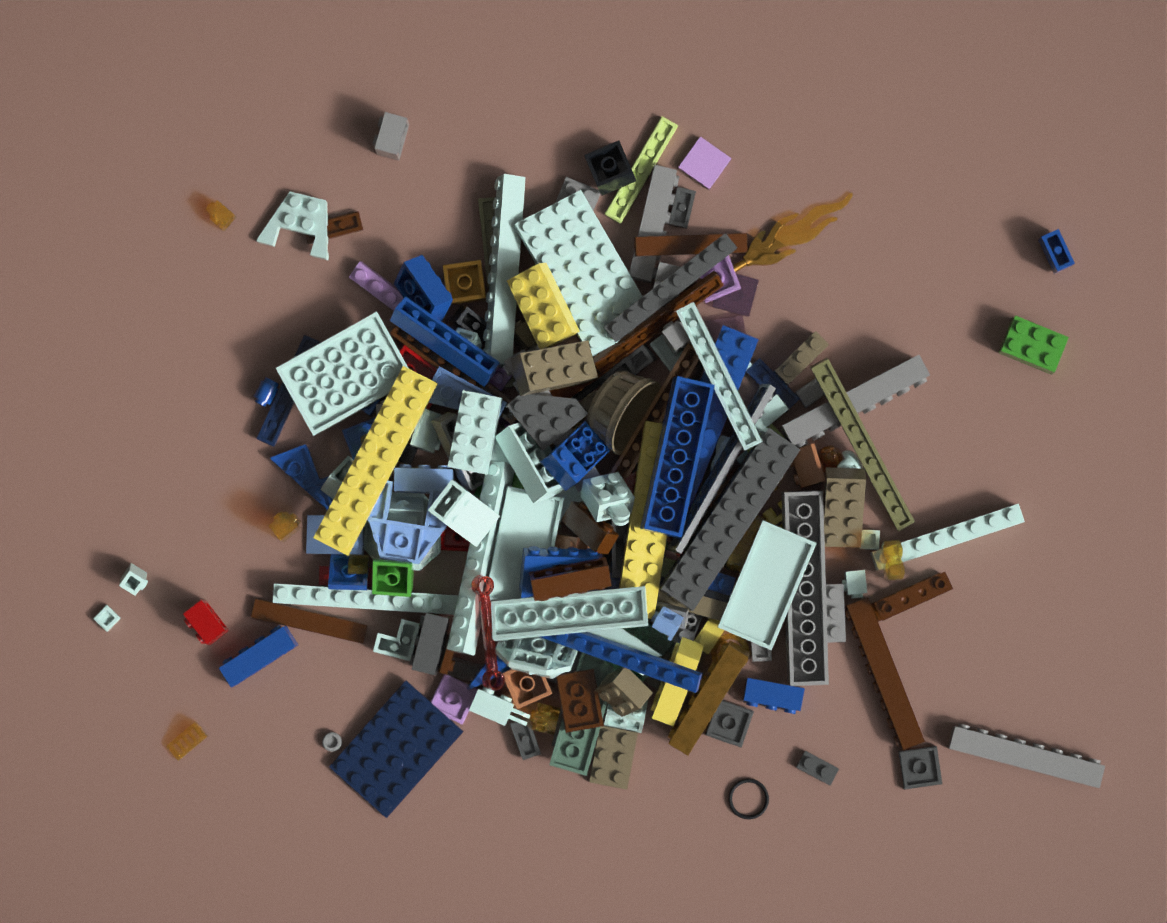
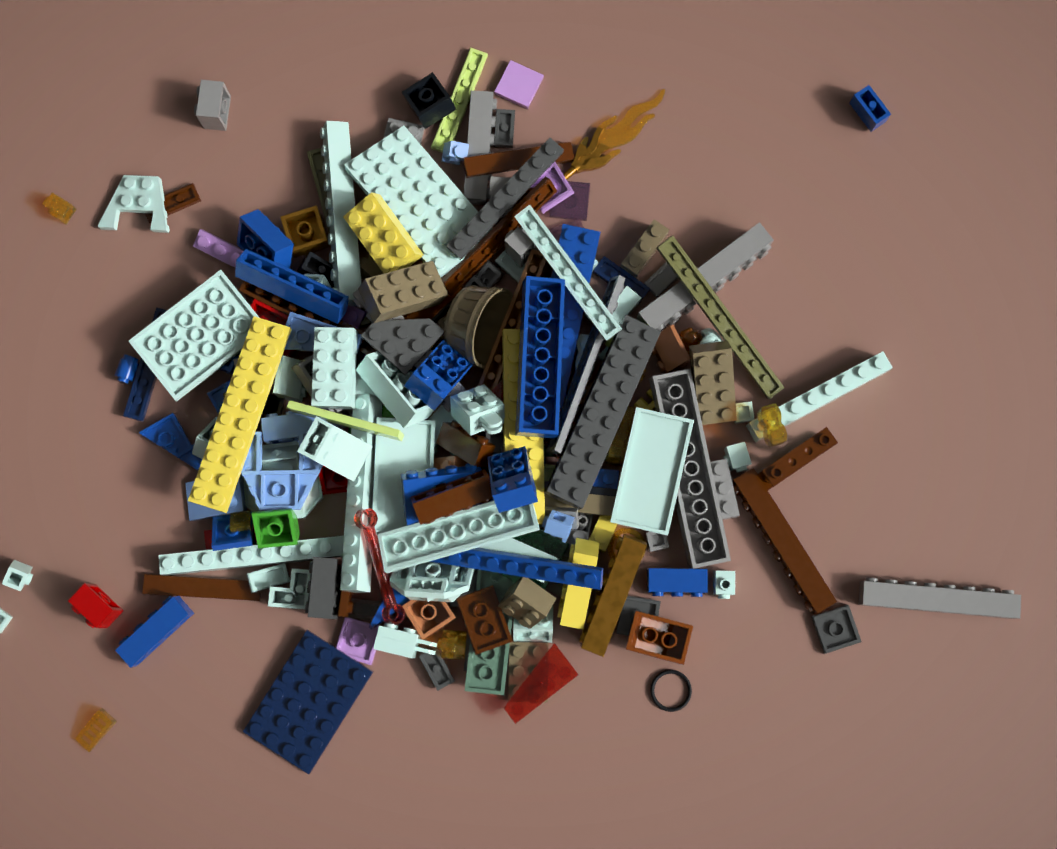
camera: 10 degrees left, 5 degrees down
clear yellow brick [268,511,302,542] -> none
light grey tile [322,732,342,752] -> none
dark grey plate [796,751,839,786] -> none
bright green brick [998,315,1069,375] -> none
none -> light aqua tile [246,563,290,593]
none -> yellowish green tile [287,401,404,441]
none -> light blue brick [441,141,469,165]
none -> blue slope [487,446,538,513]
none -> clear red wing [503,643,578,724]
none -> dark orange slope [626,611,693,665]
none -> light aqua brick [713,571,735,599]

